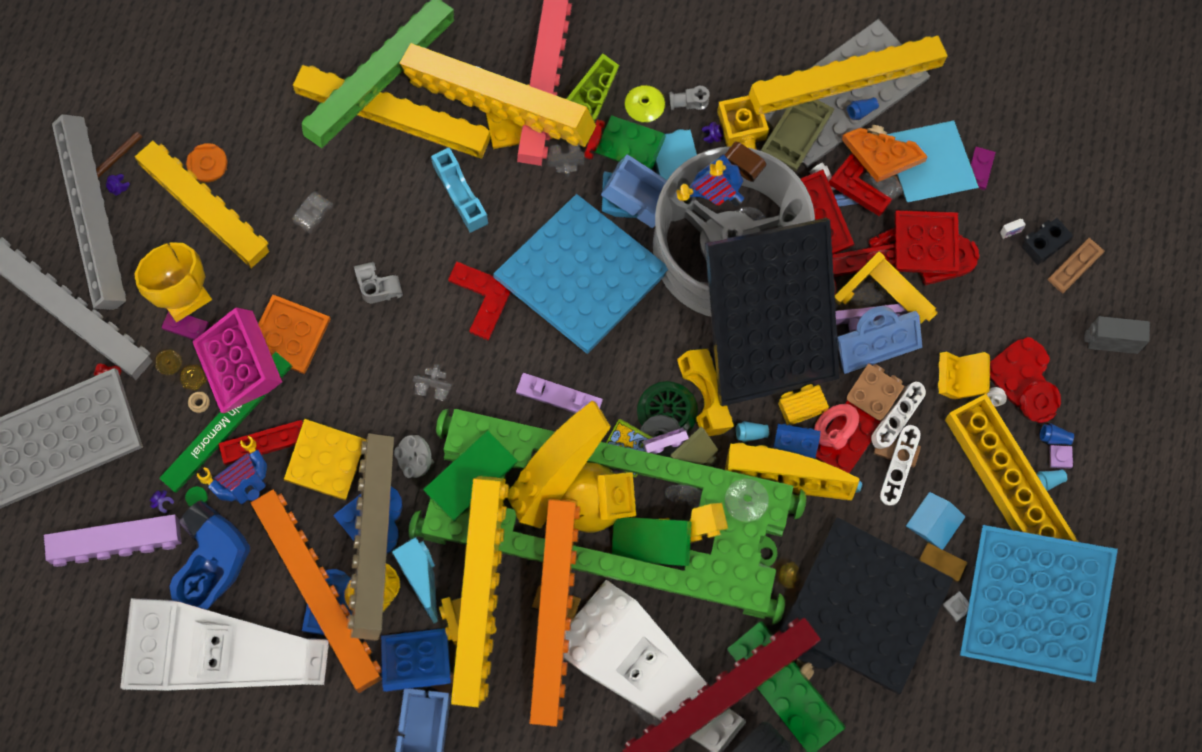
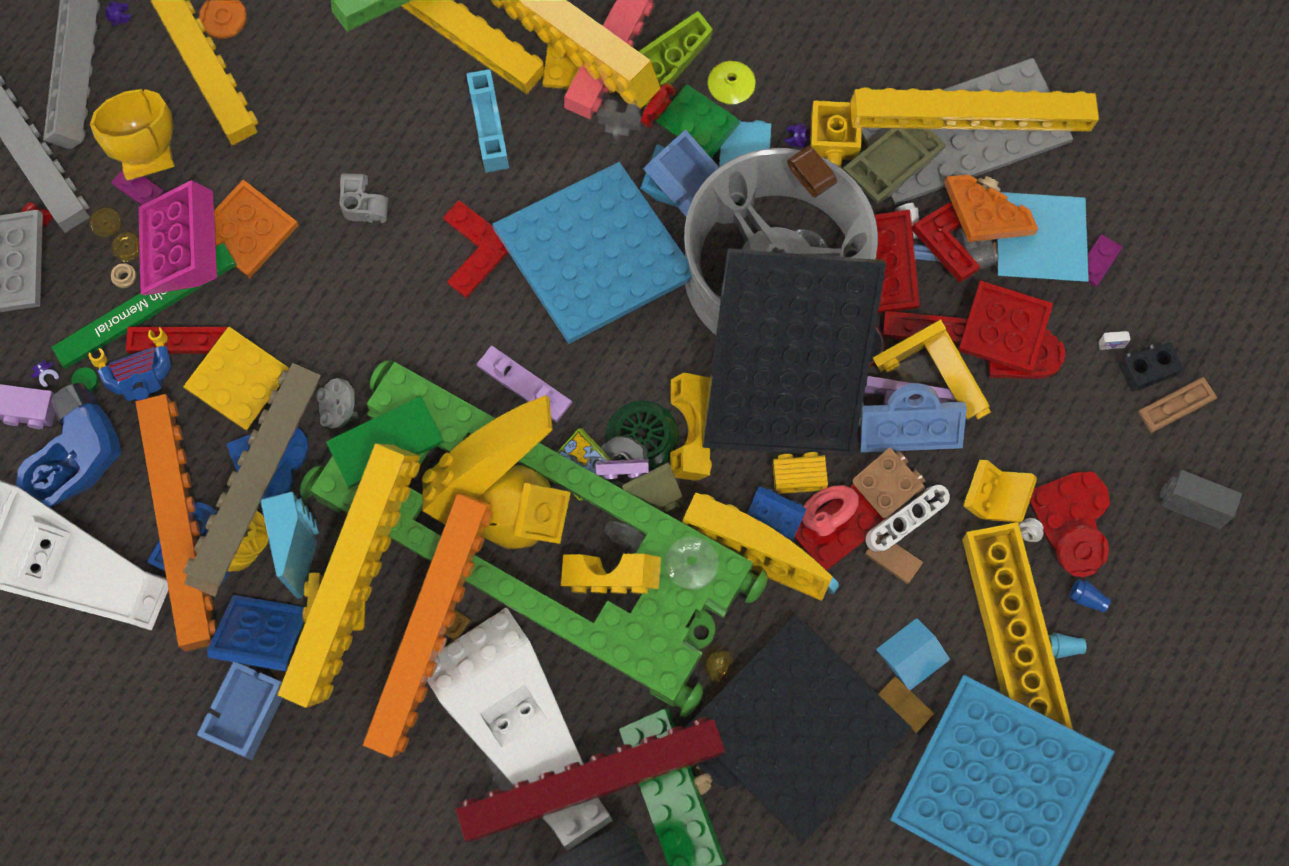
camera: 20 degrees right, 0 degrees up
clear beam [292,191,333,234] -> none
clear hips [413,364,454,401] -> none
green tile [612,517,692,566] -> none
light grey connector [669,86,709,110] -> none
torso [676,154,744,207] -> none
medium azure cone [736,421,769,442] -> none
blue cone [847,97,879,120] -> none
red axle [868,228,895,248] -> none
white beam [880,425,920,506] -> none
light grey tile [942,591,969,622] -> none
lavender plate [1049,445,1073,469] -> none

